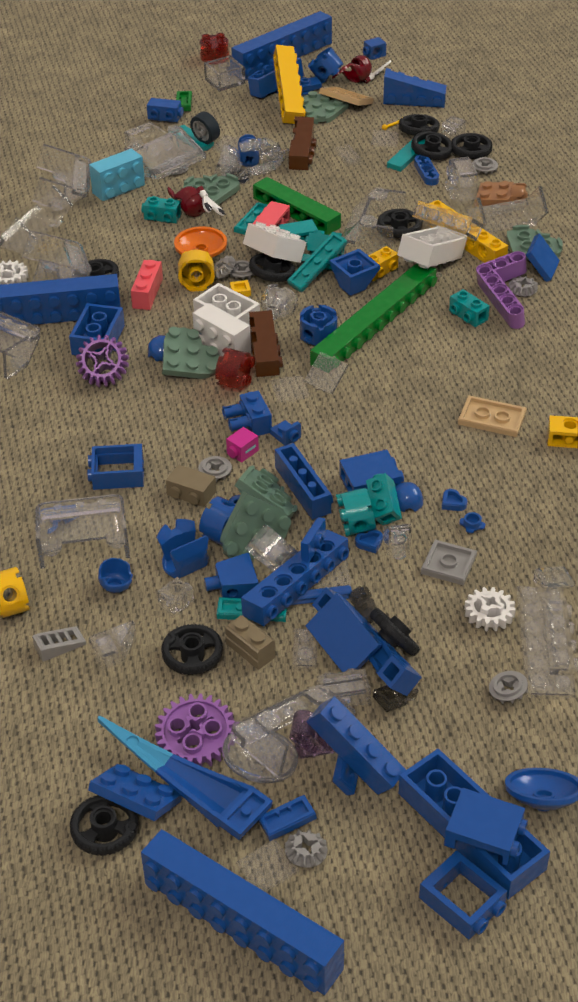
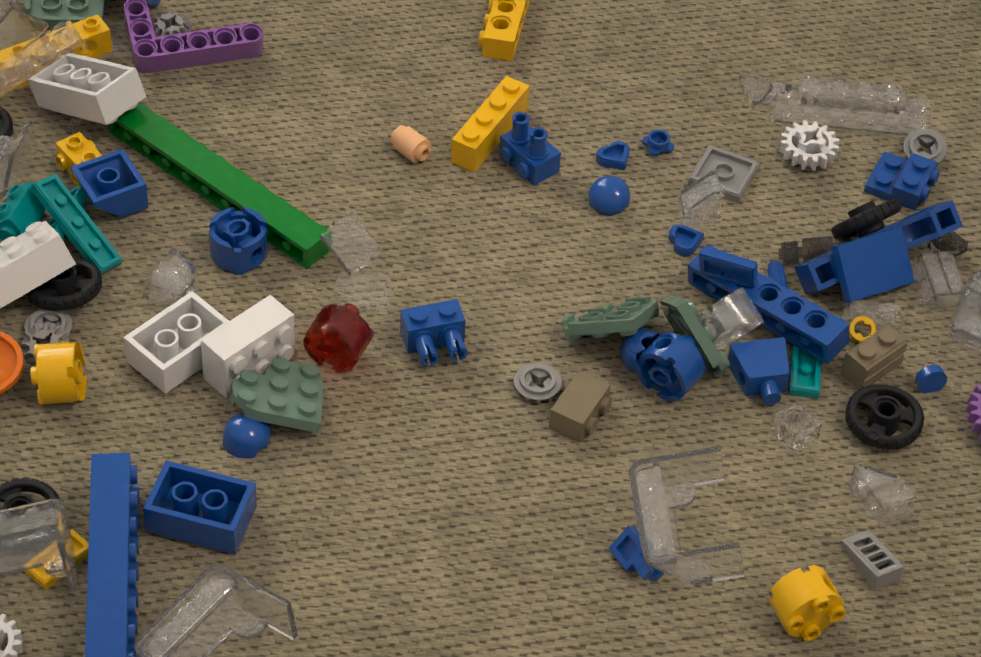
camera: 90 degrees left, 5 degrees up
medium lavender gear [76,335,129,387] -> none
blue window [87,444,144,490] -> none
blue hair [98,558,133,593] -> none
coral brick [131,260,163,310] -> none
blue piece [156,519,209,578] -> none
dark pink brick [226,427,259,463] -> none
yellow plate [230,280,251,297] -> none
reddish brown wedge [249,310,283,377] -> none
blue bracket [270,420,301,446] -> none
blue brick [275,443,333,520] -> none
teal brick [336,488,376,537] -> none
blue panel [339,450,404,491] -> none
teal brick [366,473,402,525] -> none
teal brick [449,289,490,327] -> none
tan tile [458,395,527,437] -> none
none -> light nougat brick [390,125,431,163]
none -> yellow brick [451,76,530,172]
none -> blue brick [499,112,561,186]
none -> yellow bush [849,316,876,344]
none -> blue plate [864,151,940,211]
none -> blue tile [915,365,947,393]

